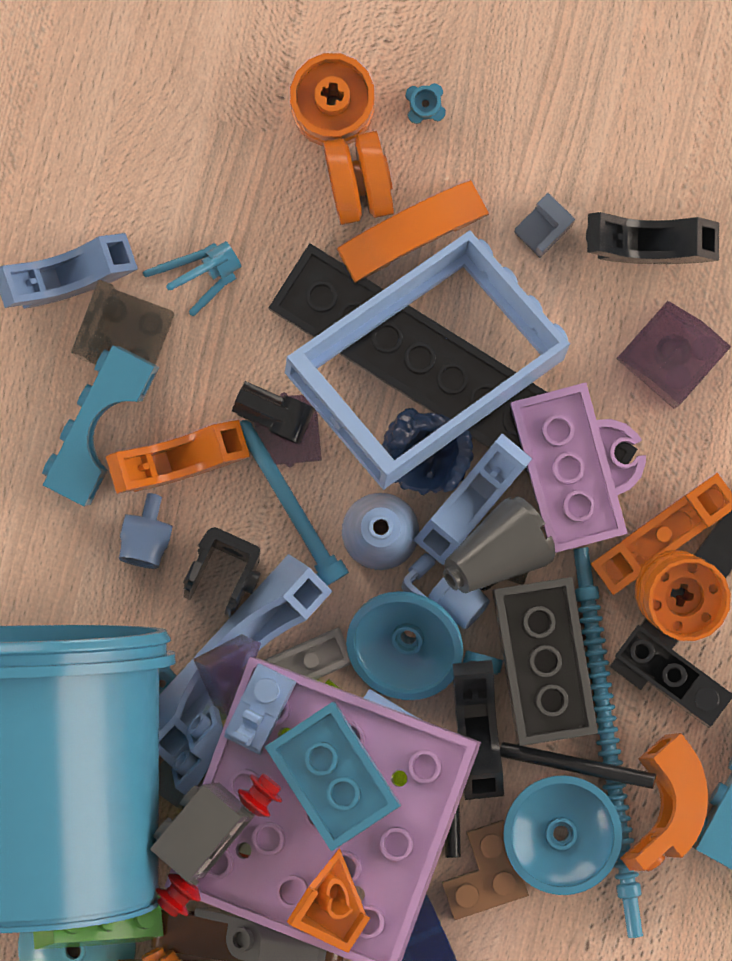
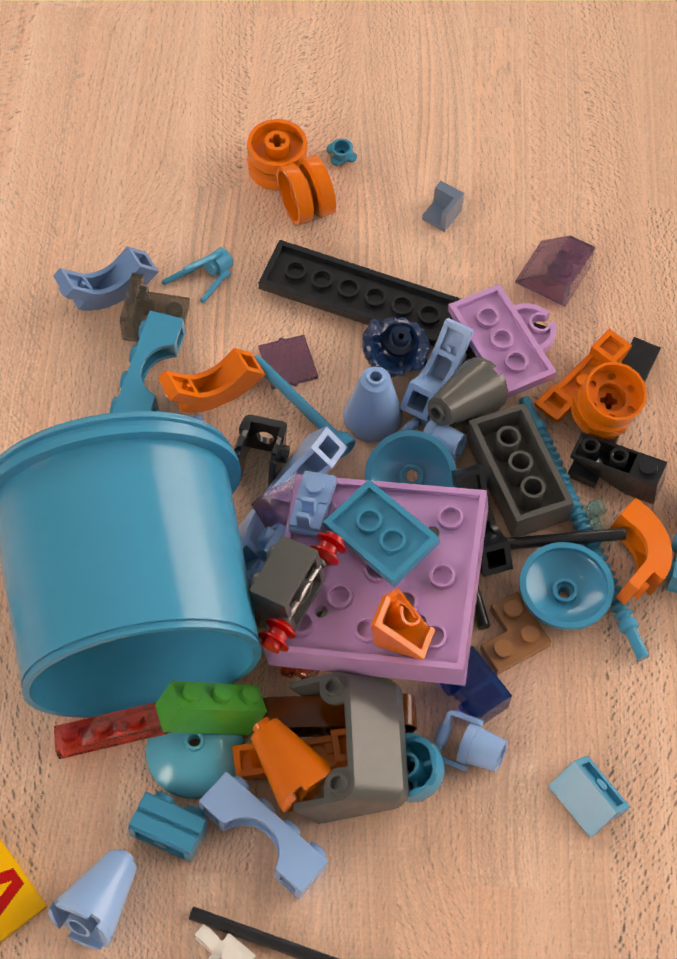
camera: 15 degrees left, 25 degrees down
black piece [232,381,315,445] -> none
light blue window [285,230,570,490] -> none
orange slope [337,180,489,283] -> none
black arch [586,212,719,264] -> none
none -> clear light blue hand [584,498,606,543]

